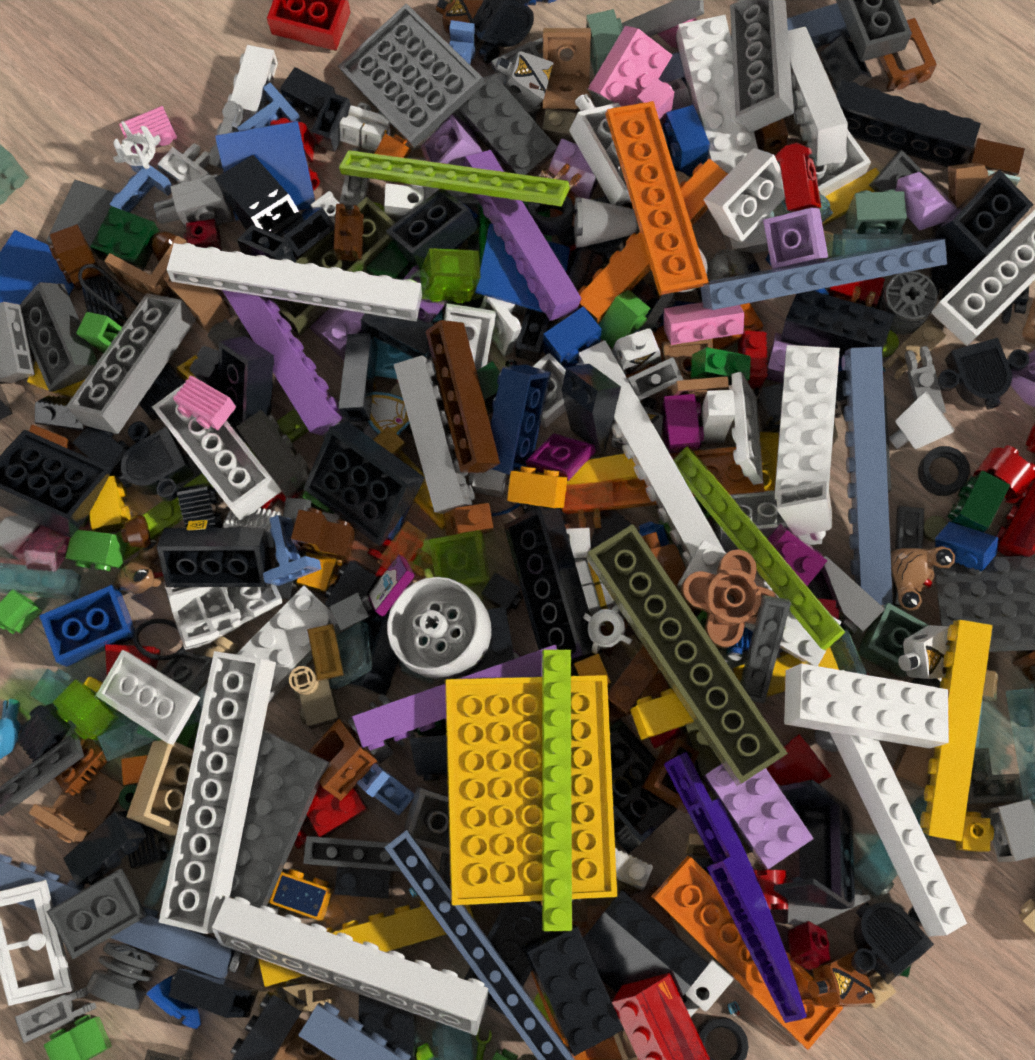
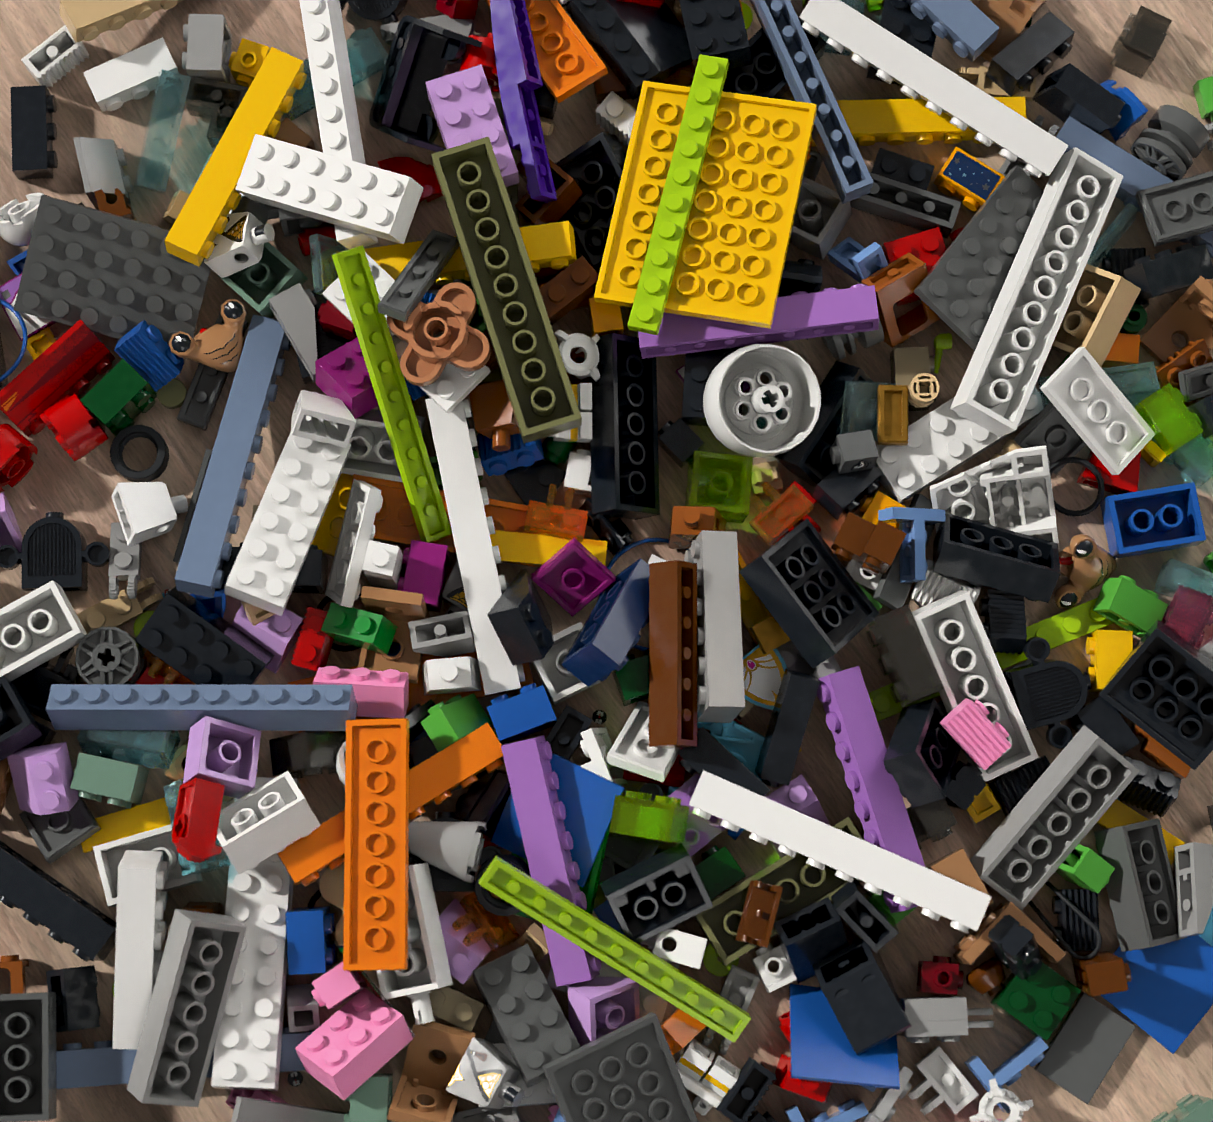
camera: 175 degrees left, 5 degrees up
reddish brown cone [121,514,151,548] -> none
yellow sticker [187,520,208,530] -> none
tile [368,554,415,616] -> none
light orange brick [507,466,567,508] -> none
none -> lime hand [934,333,952,374]
none -> black brick [988,914,1042,980]

